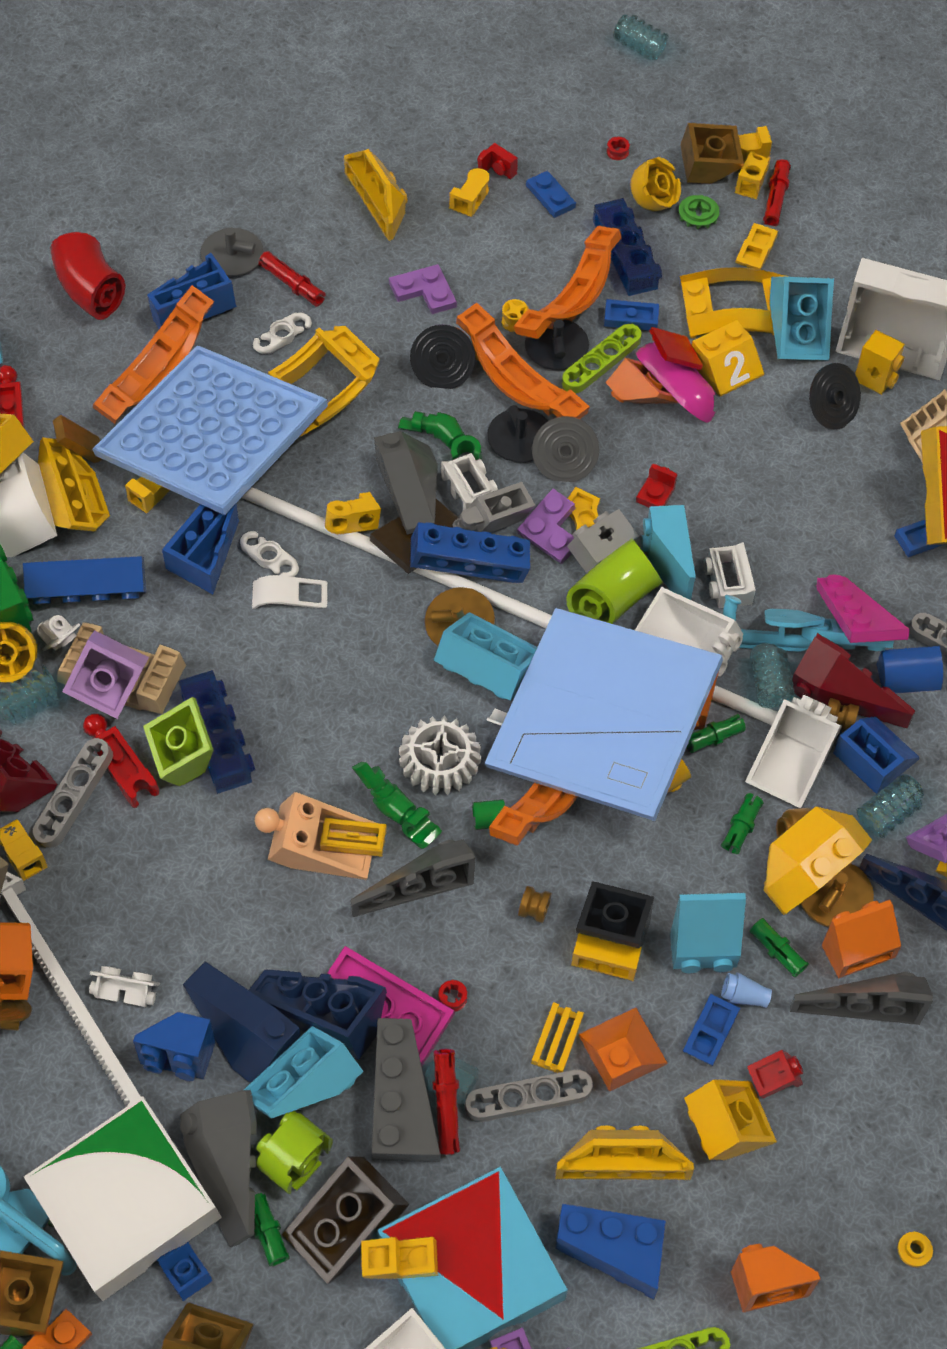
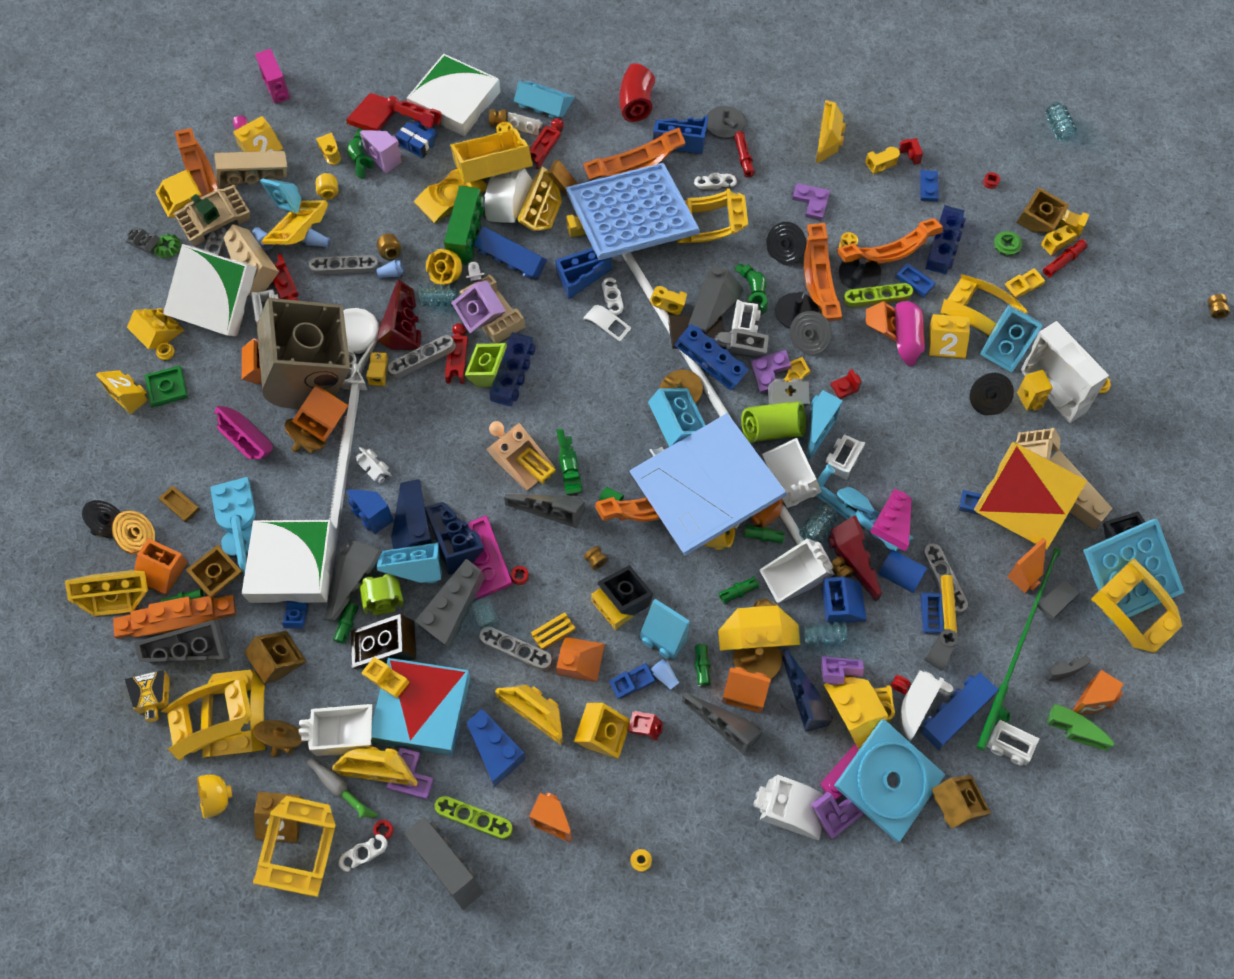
camera: 40 degrees right, 5 degrees up
white gear [399,715,481,796] -> none
red pin [432,1049,460,1155] -> none
yellow cylinder [631,157,681,212] -> none
red piece [649,327,703,370] -> none

